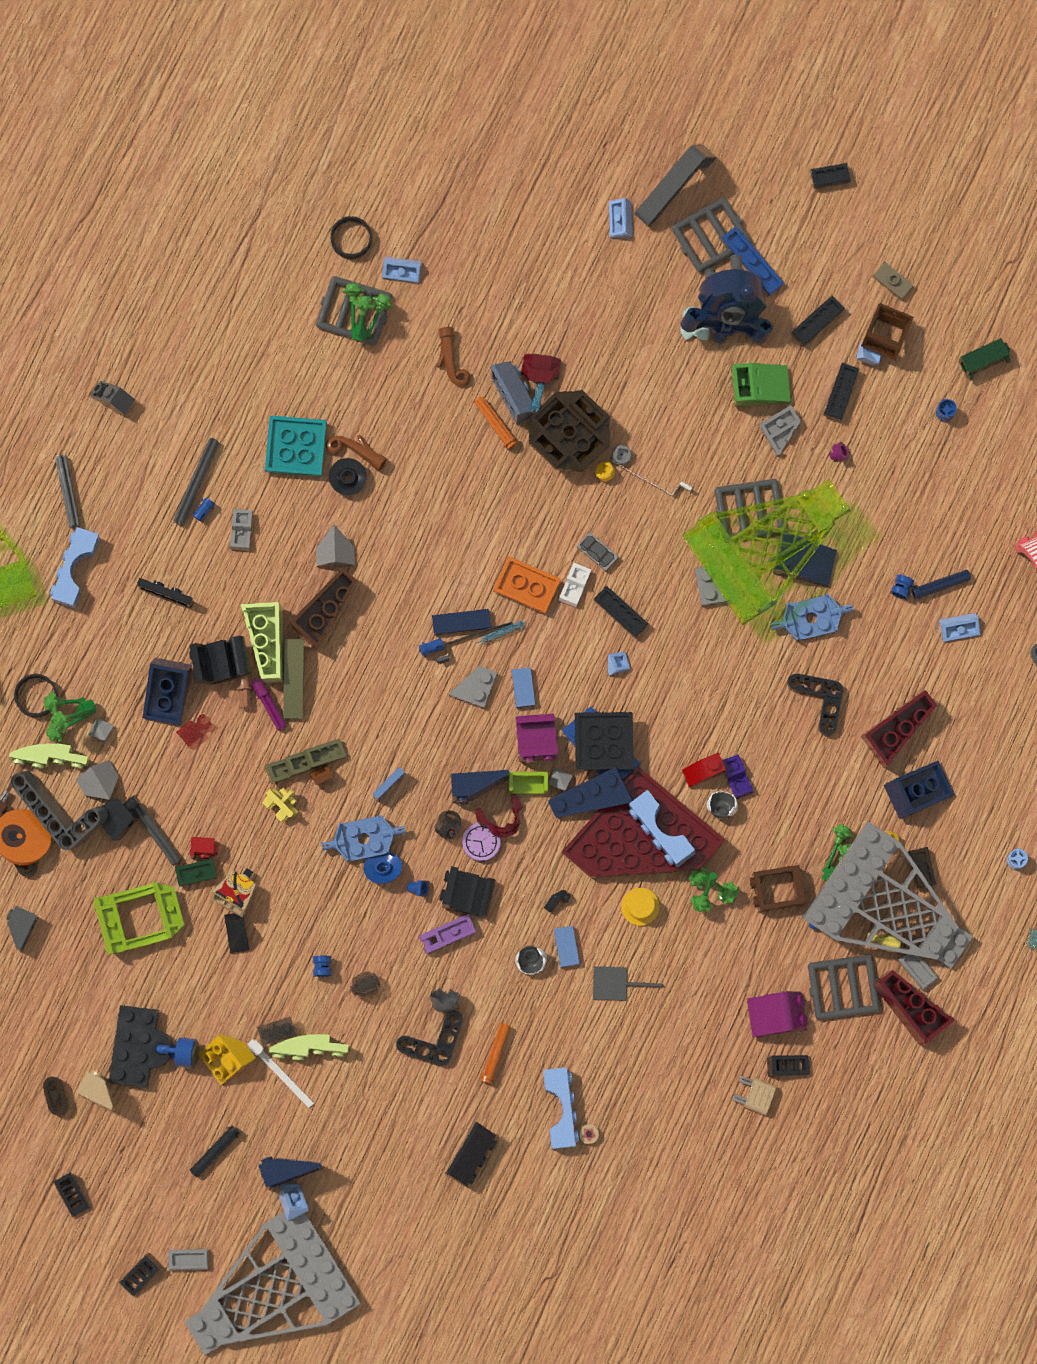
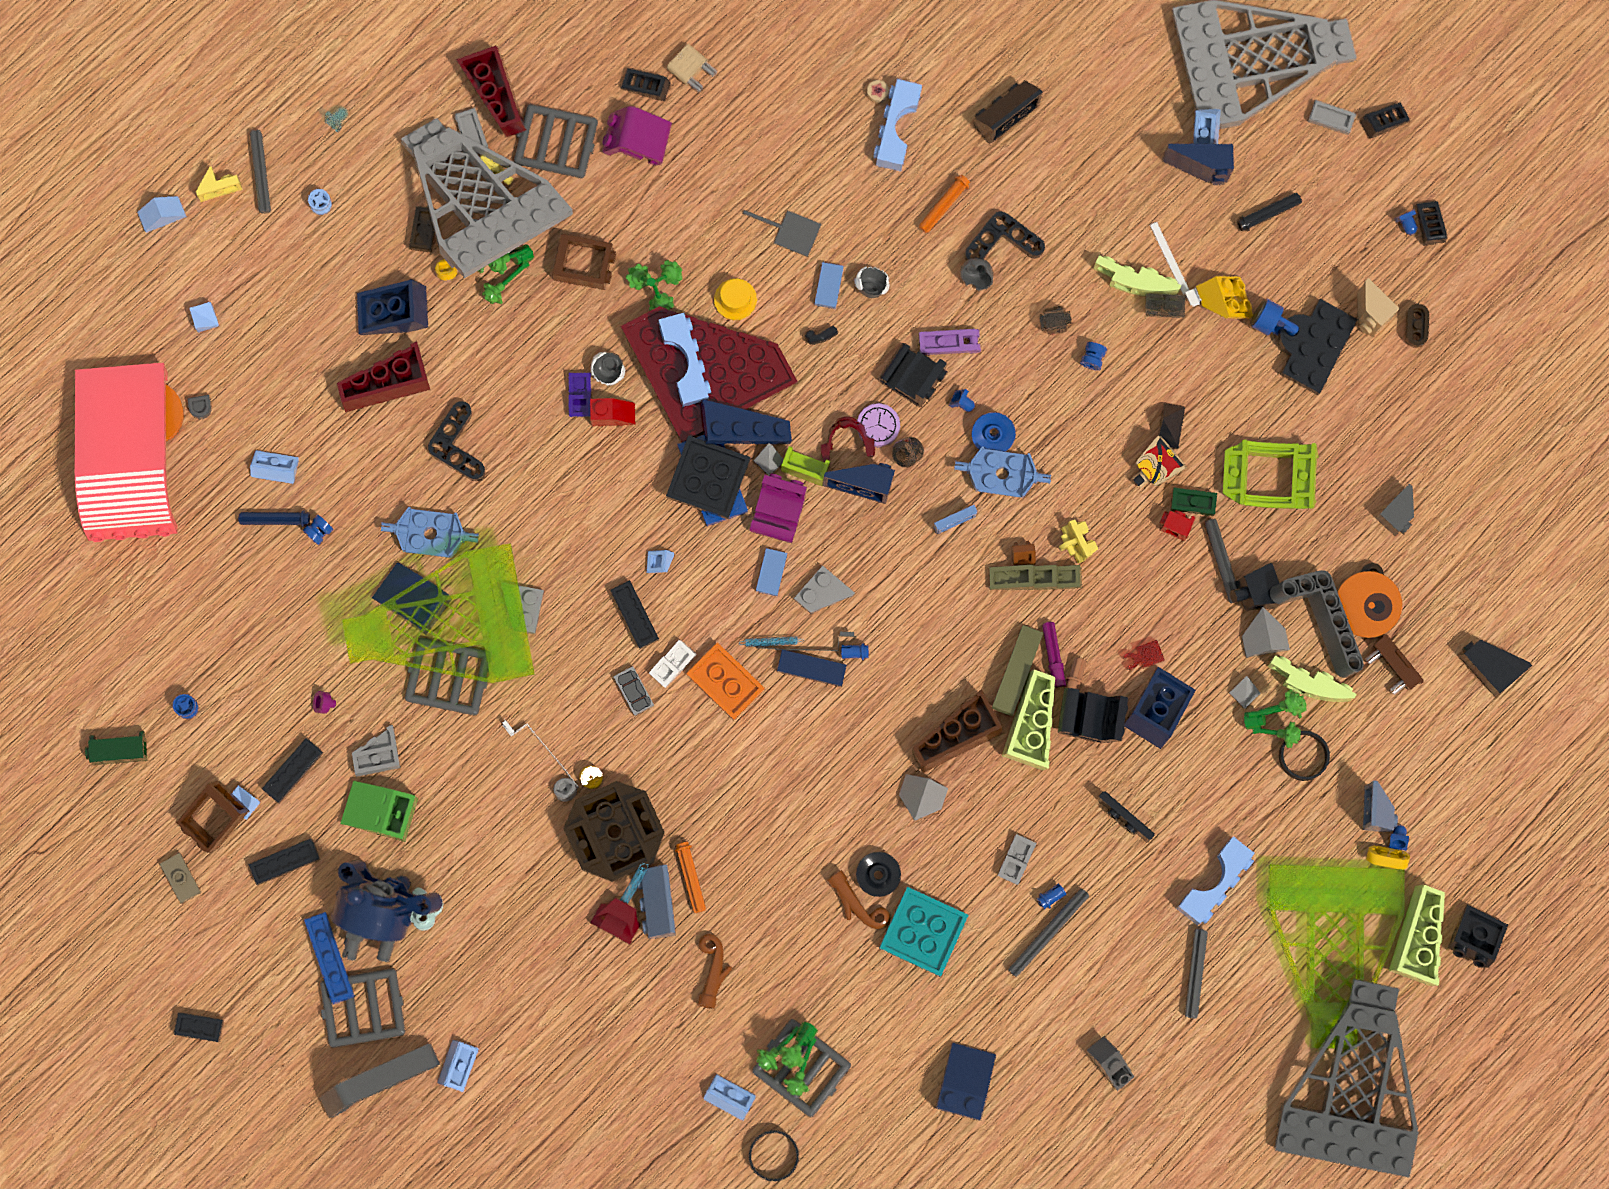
camera: 160 degrees left, 0 degrees up
none -> dark blue slope [935,1043,996,1121]
none -> blue piece [1394,210,1417,235]

